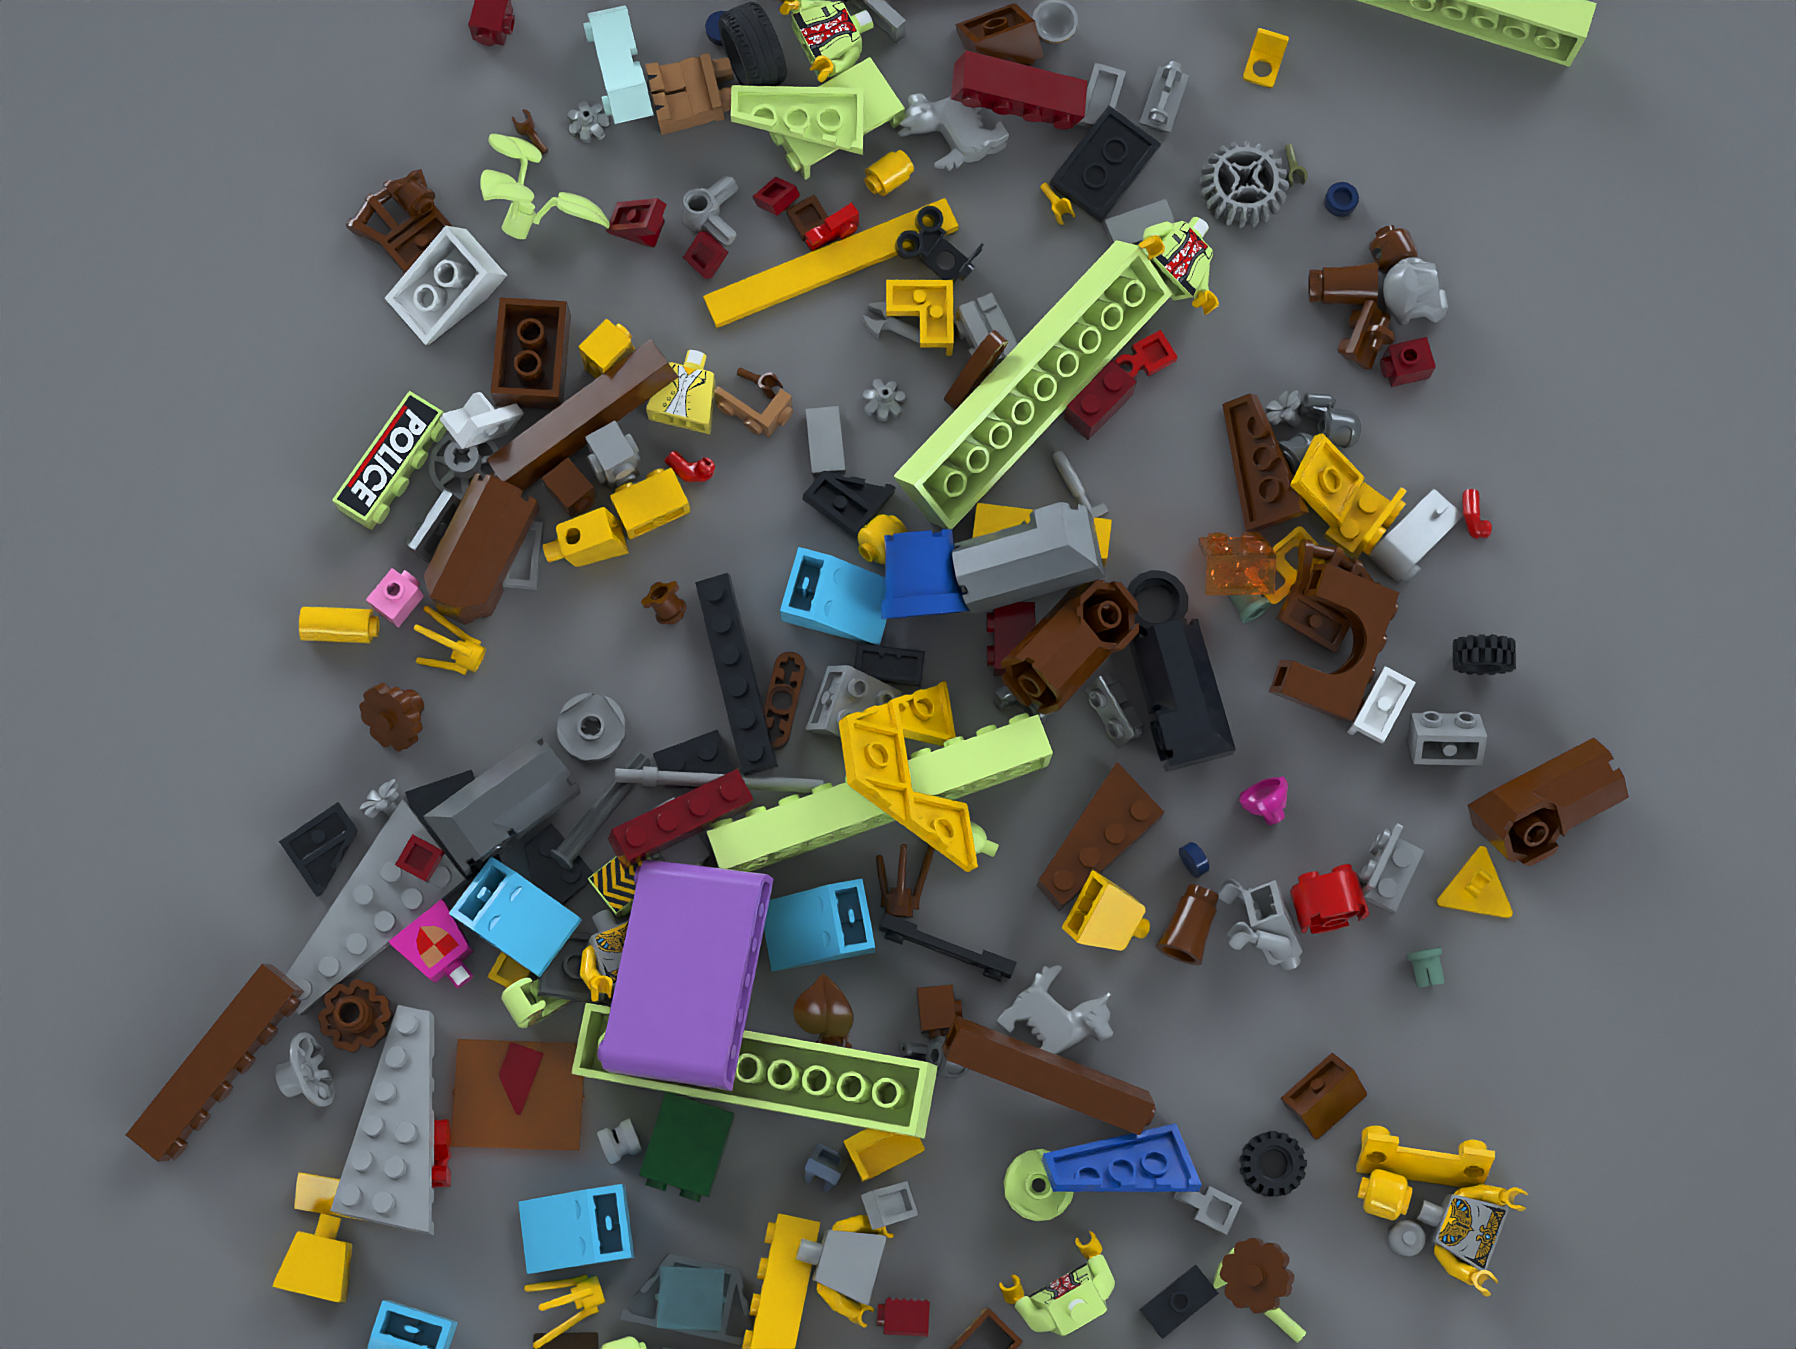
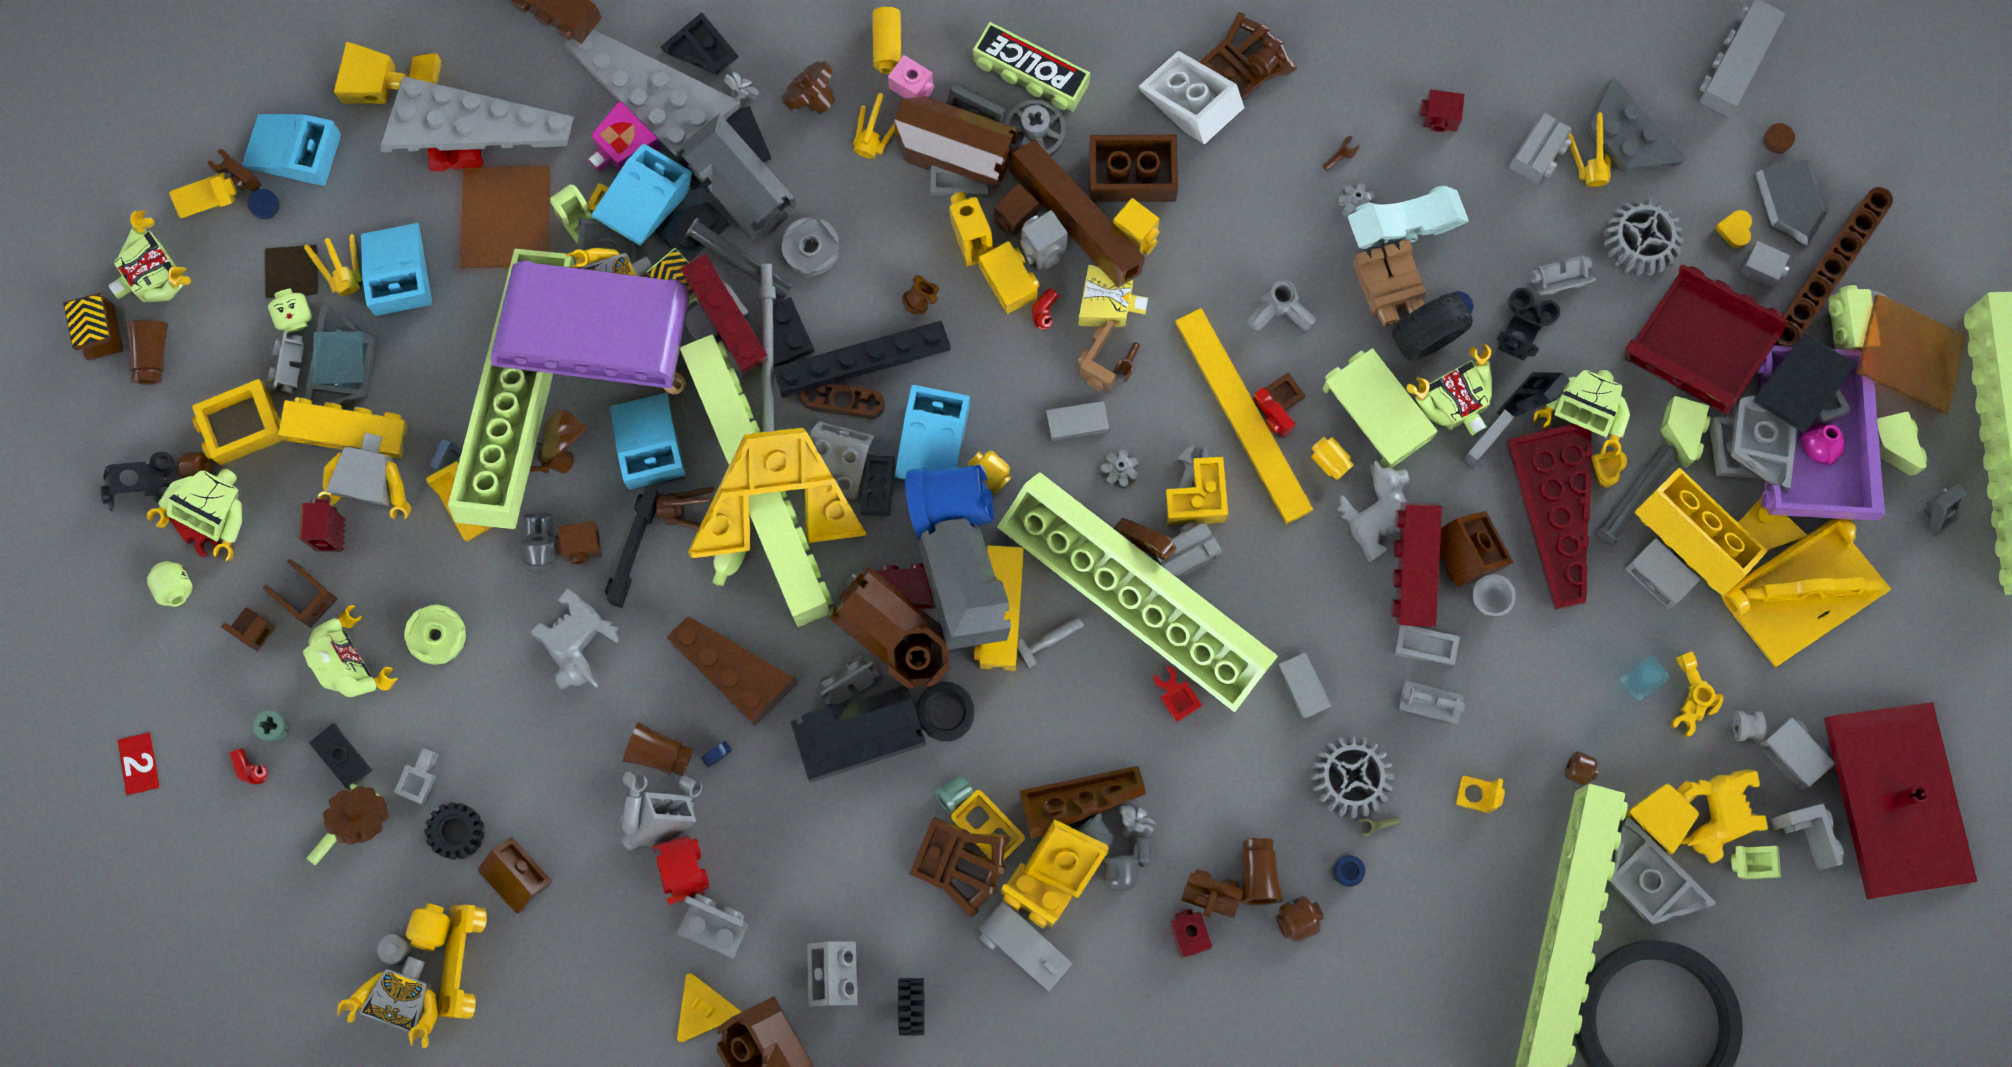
camera: 90 degrees right, 0 degrees up
light grey wheel [275,1032,336,1107] -> none
reddish brown plant [318,979,393,1053] -> none
dark red plate [395,834,445,883] -> none
white panel [440,392,524,449] -> none
yellowish green plant [480,133,610,239] -> none
dark red tile [498,1042,545,1116] -> none
light grey wheel [597,1118,643,1165] -> none
dark red slope [606,198,667,247] -> none
dark green brick [639,1092,735,1202] -> none
dark red plate [682,231,729,279] -> none
yellowish green wing [731,85,864,155] -> none
dark red plate [752,176,800,216] -> none
black wing [802,470,896,539] -> none
light grey tile [861,1181,918,1230] -> none
black piece [895,206,984,283] -> none
reddish brown brick [942,1016,1156,1135] -> none
yellow hand [1040,183,1075,225] -> none
blue wing [1041,1123,1202,1192] -> none
black tile [1049,105,1161,223] -> none
yellow torso [1062,870,1150,951] -> none
dark red brick [1064,360,1137,440] -> none
torso [1138,217,1219,315] -> none
clear orange bracket [1198,532,1276,596] -> none
dark pink piece [1239,776,1288,825] -> none
reddish brown arch [1269,563,1399,722] -> none
white panel [1347,666,1416,744] -> none
light grey helmet [1383,257,1448,325] -> none
sand green bush [1407,947,1445,988] -> none
red arm [1462,489,1492,539] -> none

